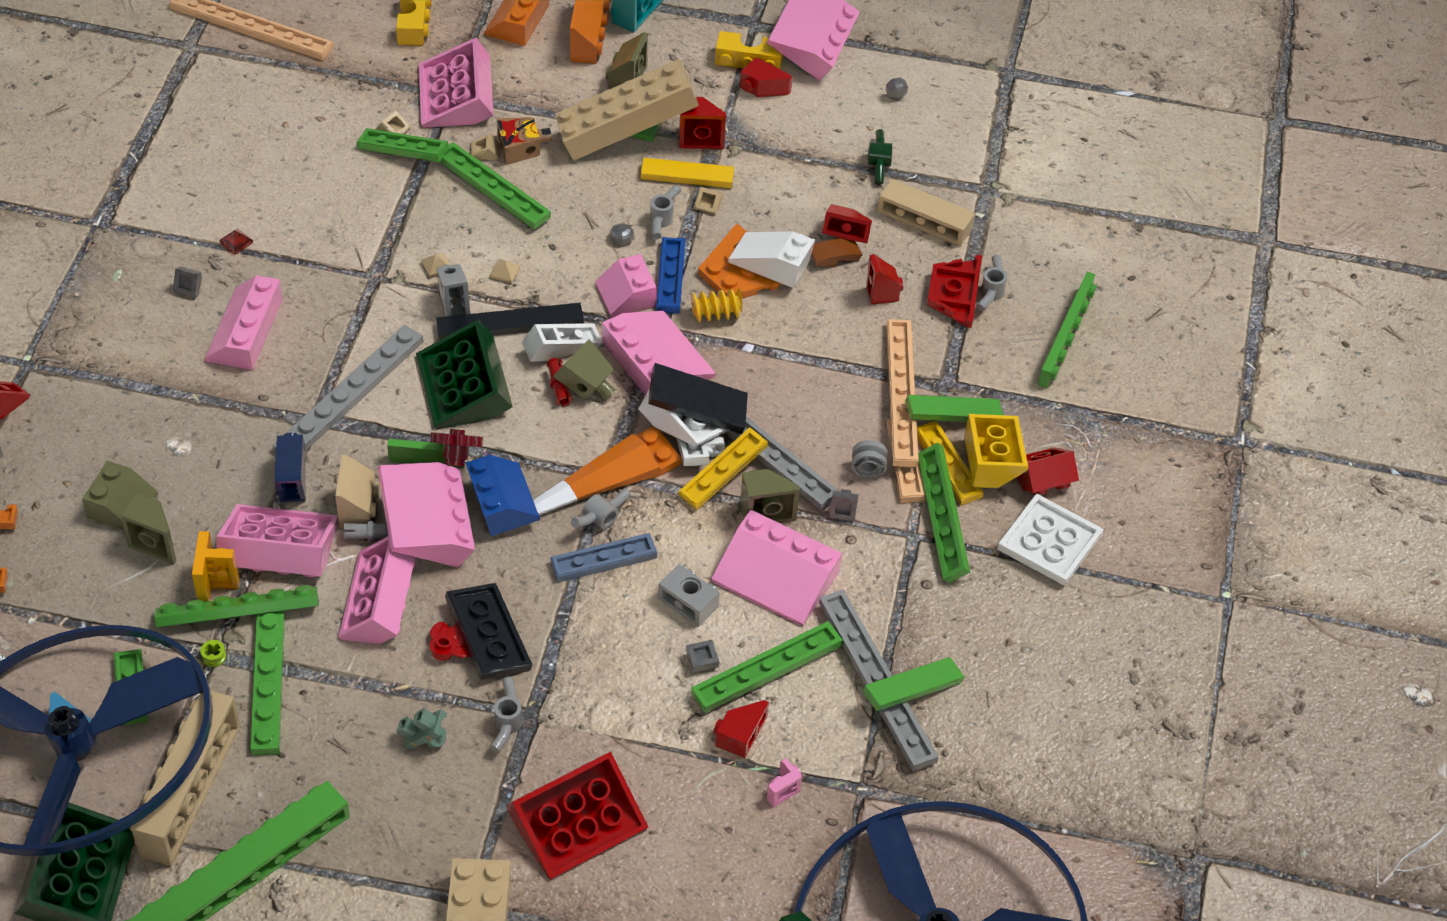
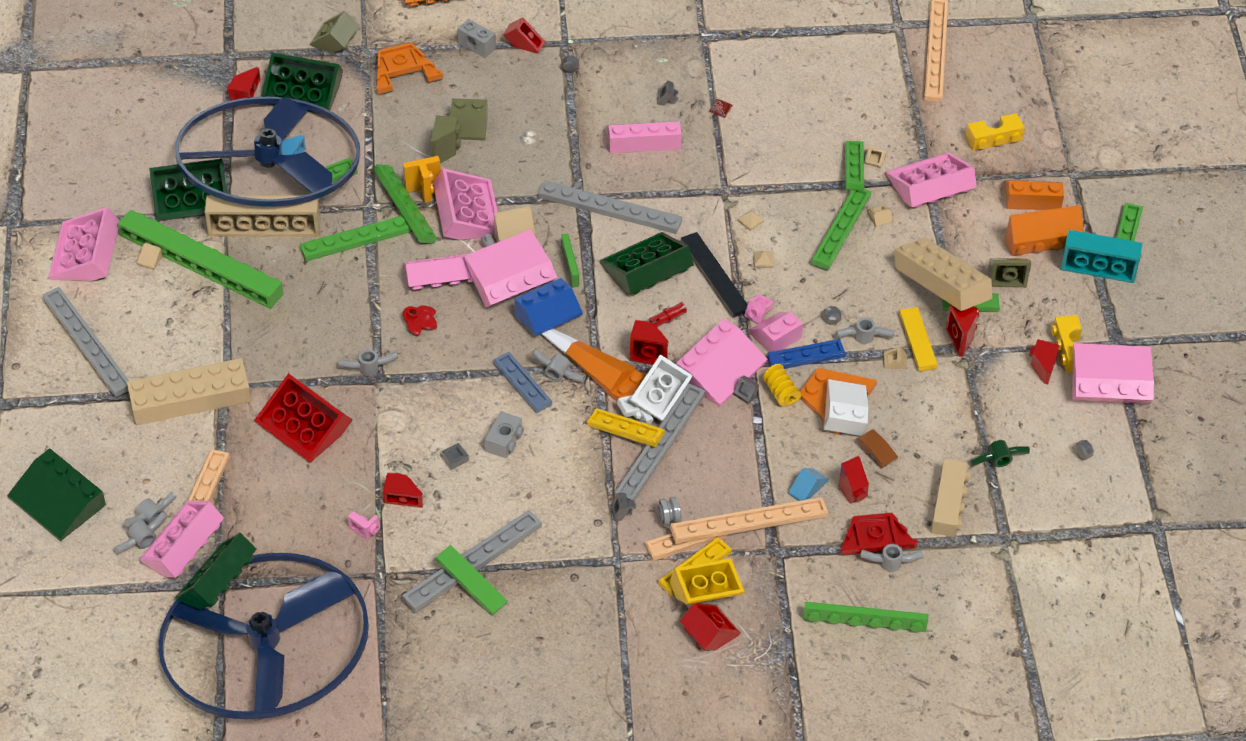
camera: 75 degrees right, 0 degrees up
lime bush [200,640,226,667] -> none
dark blue slope [275,433,306,502] -> none
sand green hips [397,708,447,750] -> none
dark red plant [430,429,483,466] -> none
light grey torso [436,264,471,317] -> none
black tile [445,583,532,680] -> none
torso [497,117,552,165] -> none
white slope [522,324,603,362] -> none
olive torso [553,339,616,400] -> none
black tile [648,363,748,434] -> none
bright green plate [691,621,843,713] -> none
bright pink slope [711,510,842,627] -> none
olive slope [740,469,800,523] -> none
red slope [822,204,872,244] -> none
bright green tile [905,395,1004,422] -> none
bright green plate [918,443,970,583] -> none
white plate [997,494,1104,586] -> none
none -> flat silver tile [563,56,579,72]
none -> red slope [629,320,668,365]
none -> flat silver tile [734,375,759,402]
none -> bright pink bracket [745,294,775,324]
none -> dark azure slope [788,468,829,501]

